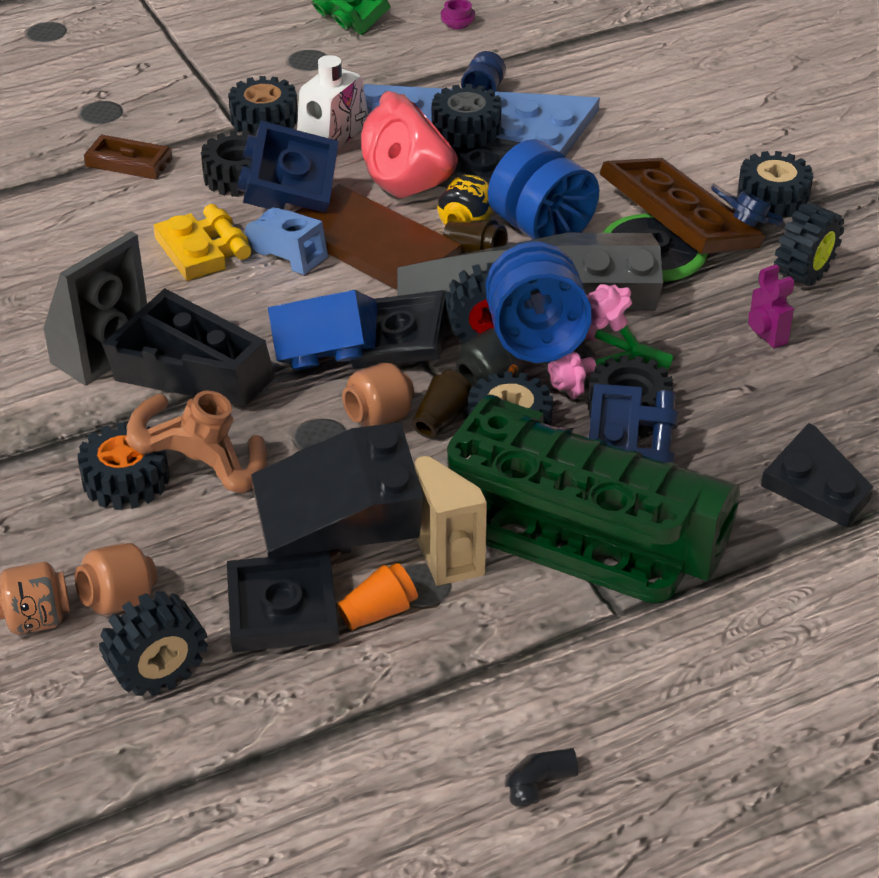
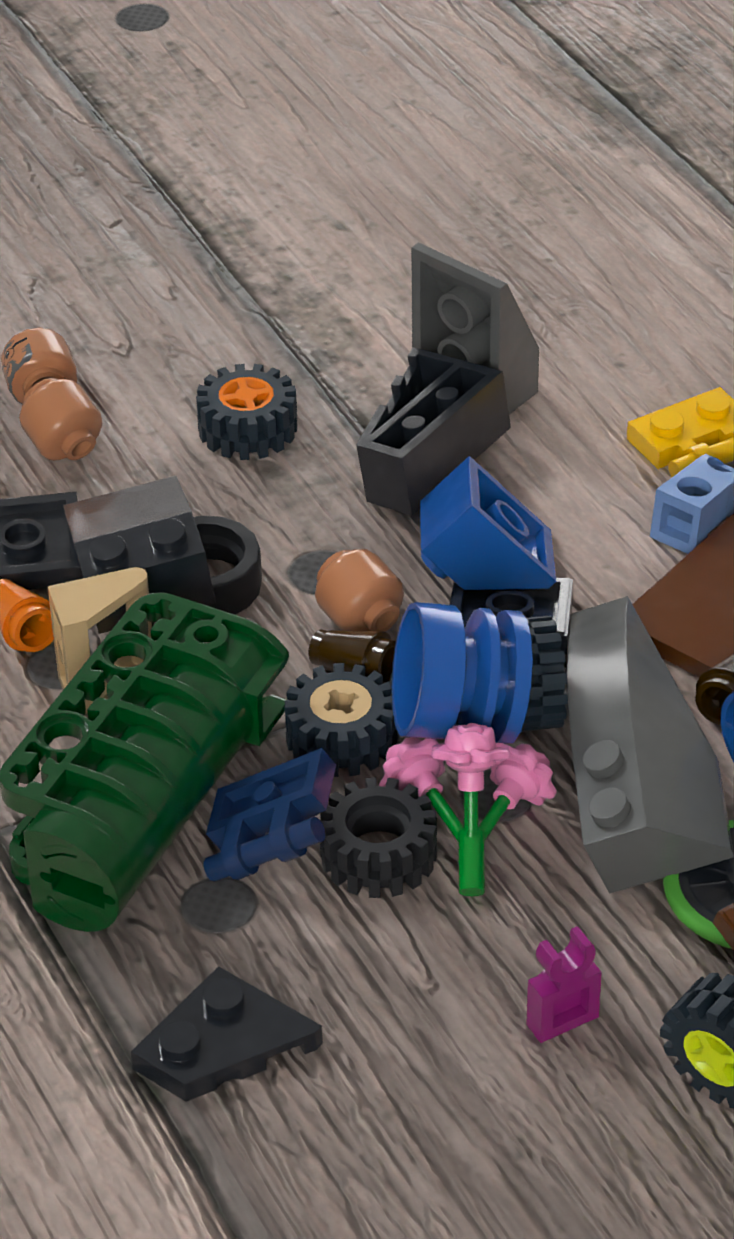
camera: 90 degrees right, 0 degrees up
nougat piece [126,391,268,493] -> none

